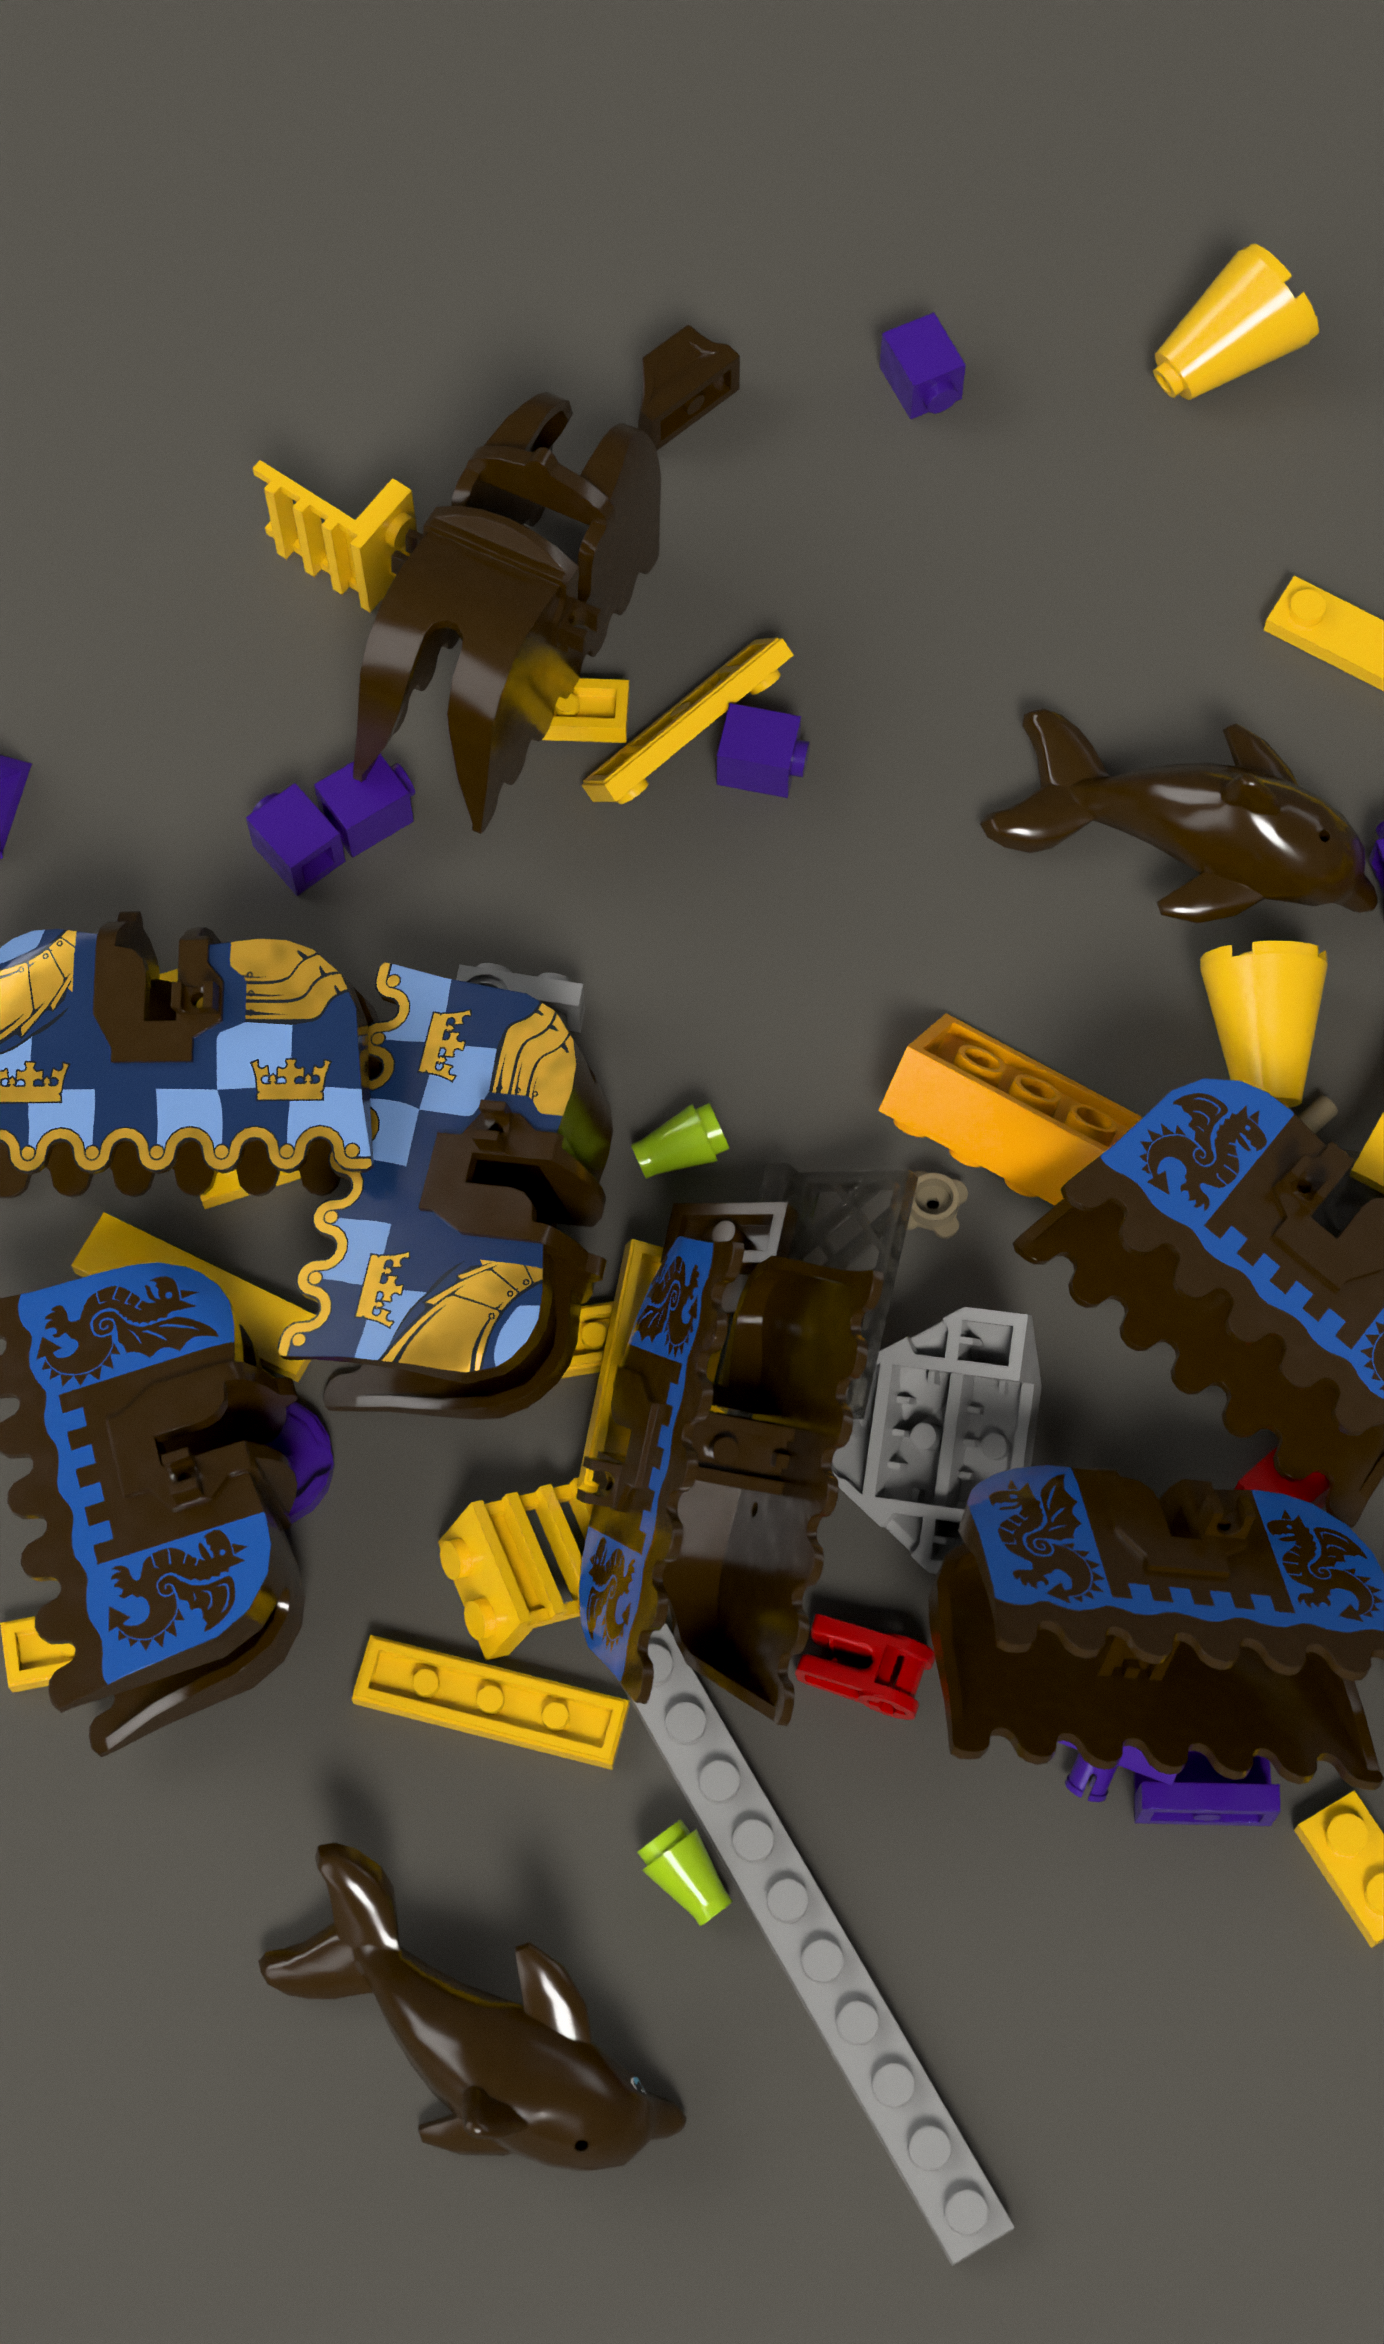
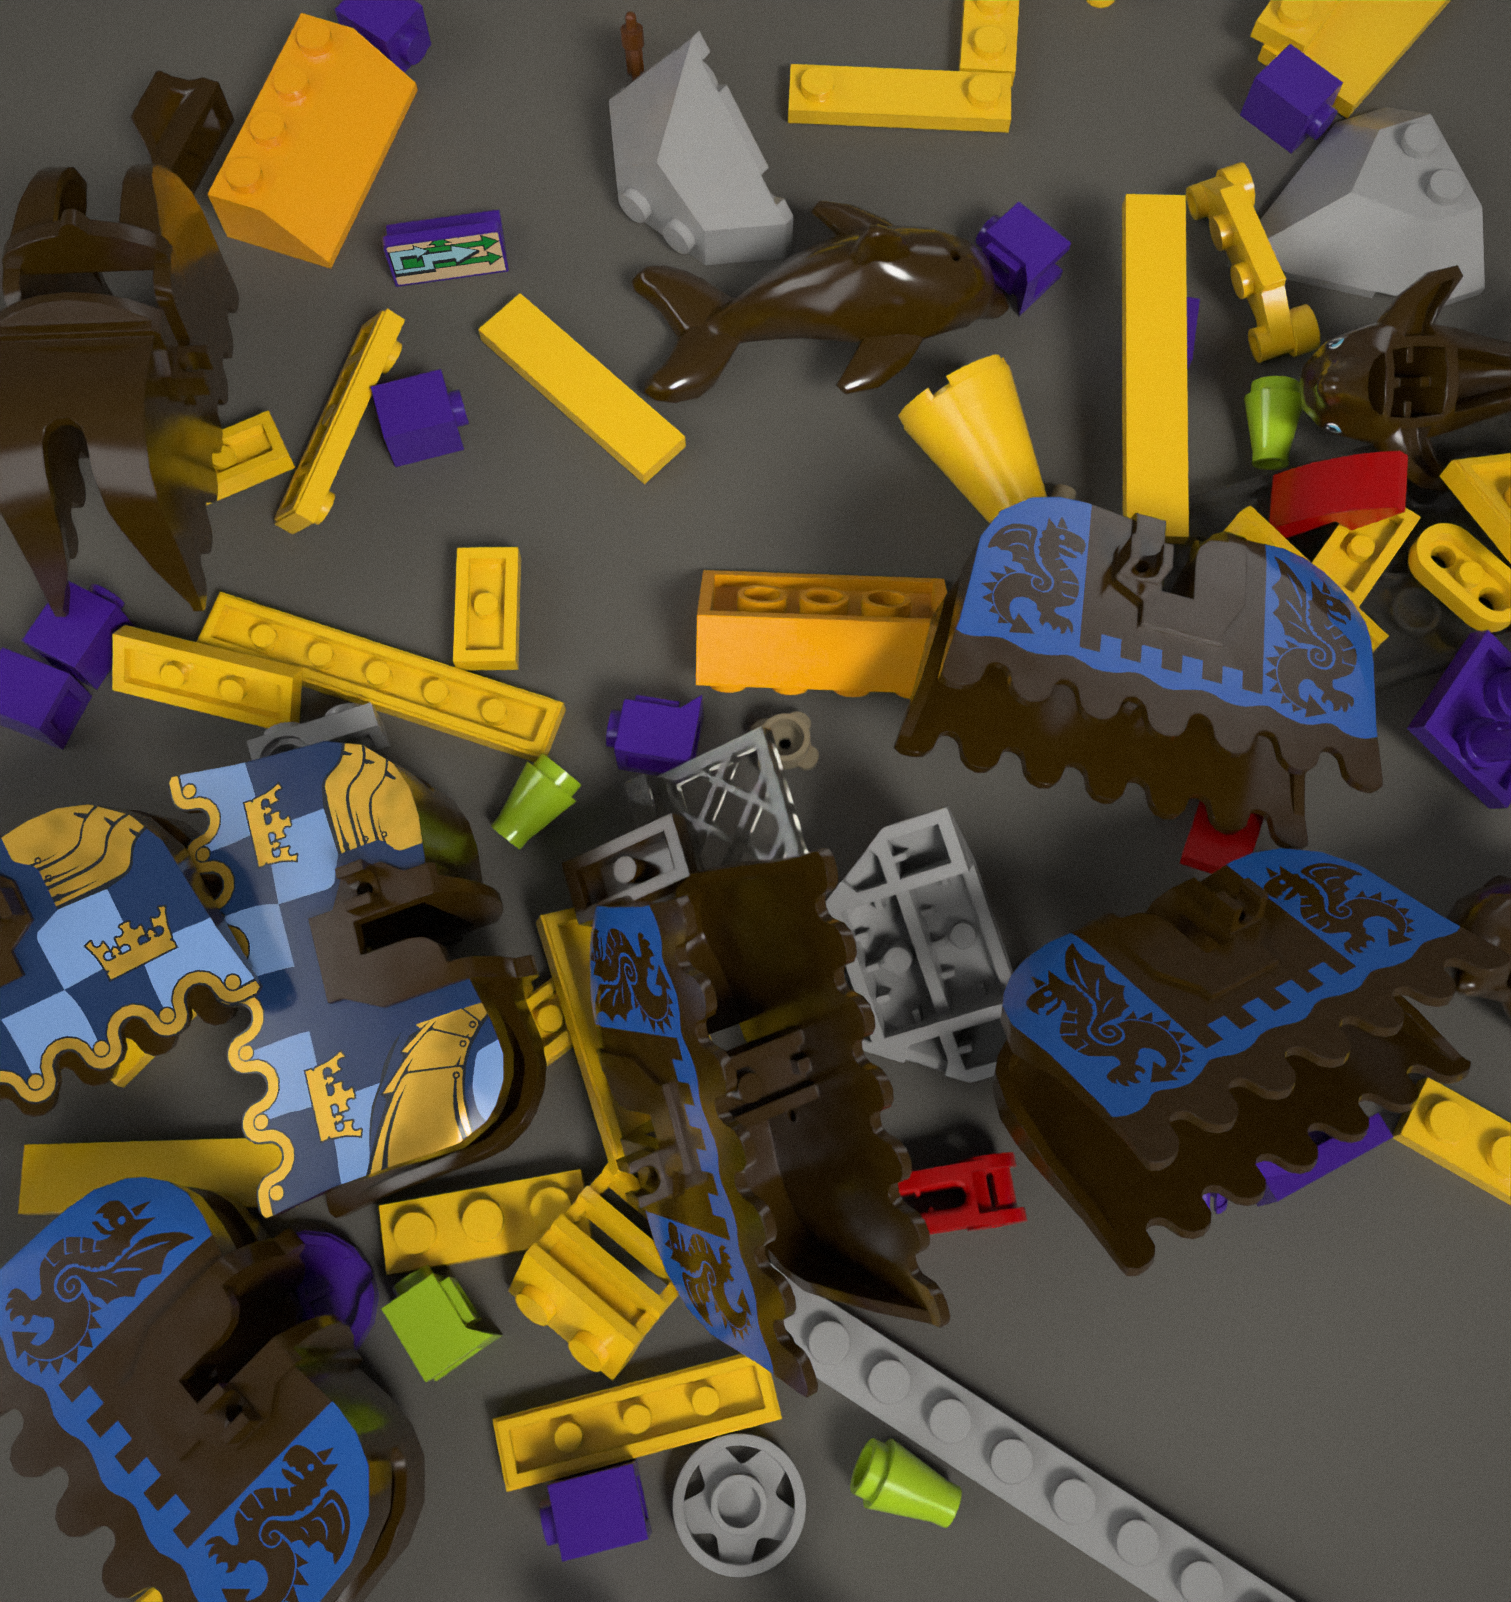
camera: 30 degrees left, 5 degrees up
none -> yellow plate [112,625,303,728]
none -> yellow tile [197,592,566,762]
none -> light orange slope [207,13,418,269]
none -> yellow plate [379,1169,593,1276]
none -> lime window [381,1265,503,1382]
none -> panel [382,210,509,287]
none -> yellow plate [453,547,521,671]
none -> yellow tile [478,293,686,485]
none -> dark purple brick [539,1459,652,1562]
none -> dark purple window [606,694,704,781]
none -> light grey wedge [609,31,793,265]
none -> reddish brown piece [620,11,645,82]
none -> light grey wheel [673,1433,806,1577]

